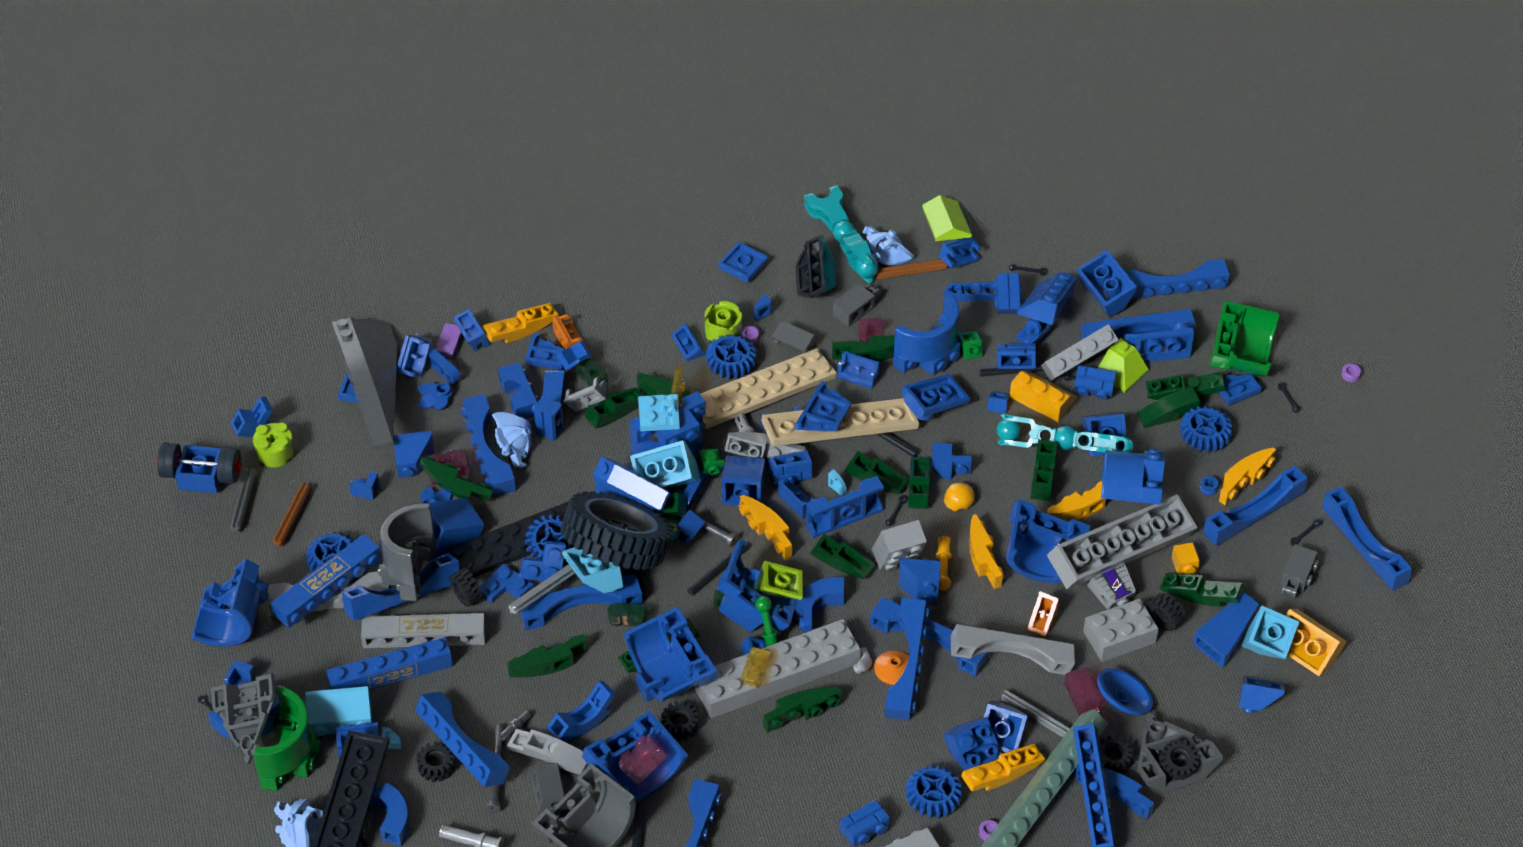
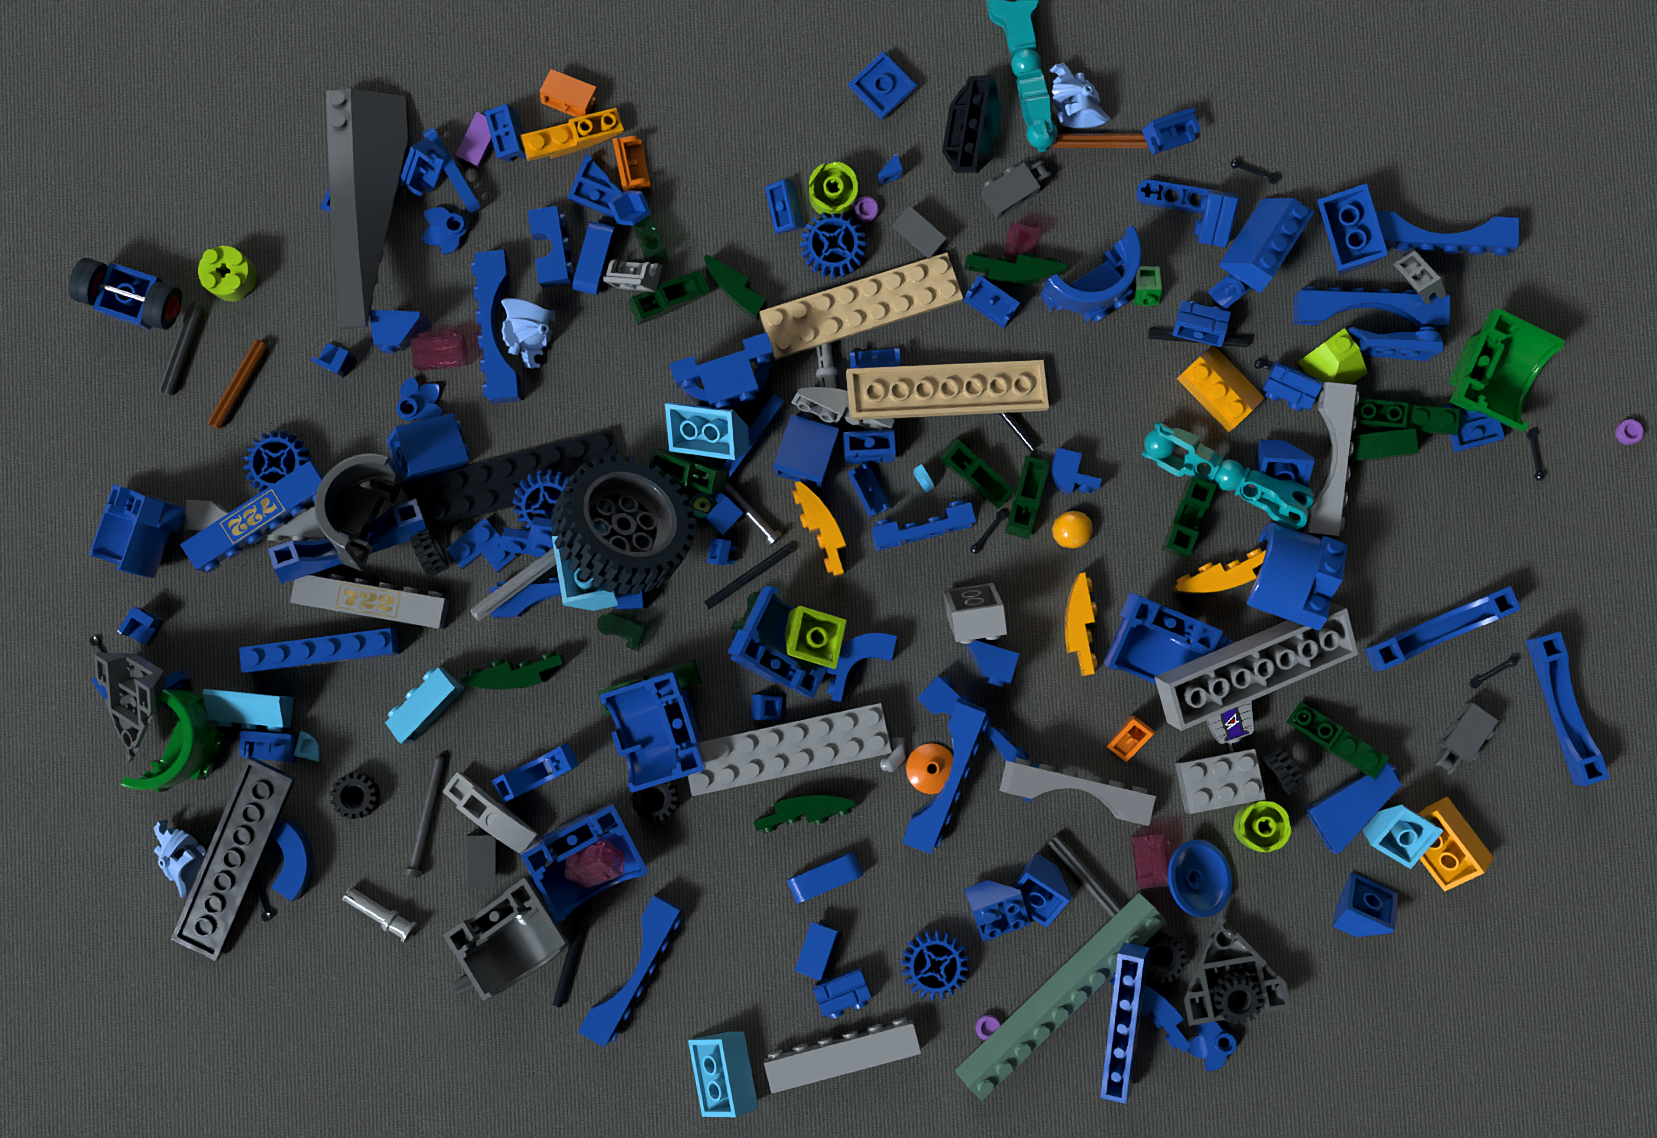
camera: 15 degrees right, 35 degrees up
blue brick [231,397,273,437] -> none
blue arch [415,691,510,787] -> none
dark green slope [420,456,493,501] -> none
flat silver bar [499,711,531,741] -> none
blue brick [532,396,563,441] -> none
wedge [593,456,670,510] -> none
medium azure hinge [638,394,680,431] -> none
clear yellow plate [671,365,685,406] -> none
green bracket [697,449,725,475] -> none
blue panel [737,567,764,596] -> none
clear yellow plate [740,647,772,688] -> none
green pin [755,596,778,647] -> none
blue wing [795,381,851,431] -> none
dark green slope [810,533,875,579] -> none
blue slope [902,374,970,420] -> none
lime slope [922,195,972,241] -> none
light orange pin [936,536,952,591] -> none
light orange slope [961,744,1045,792] -> none
blue slope [987,391,1009,413] -> none
light grey brick [1041,324,1118,381] -> none
light orange brick [1171,542,1199,574] -> none
blue gear [1180,405,1233,453] -> none
blue bush [1200,476,1218,496] -> none
light orange slope [1219,447,1276,505] -> none
none -> medium azure slope [385,667,465,744]
none -> orange hinge [540,69,596,117]
none -> blue tile [706,539,738,566]
none -> blue beam [787,851,864,904]
none -> blue hinge [795,922,842,981]
none -> blue plate [1186,1022,1237,1071]
none -> lime brick [1233,800,1291,852]
none -> light grey arch [1303,382,1359,536]
none -> dark grey hinge [1393,250,1447,305]

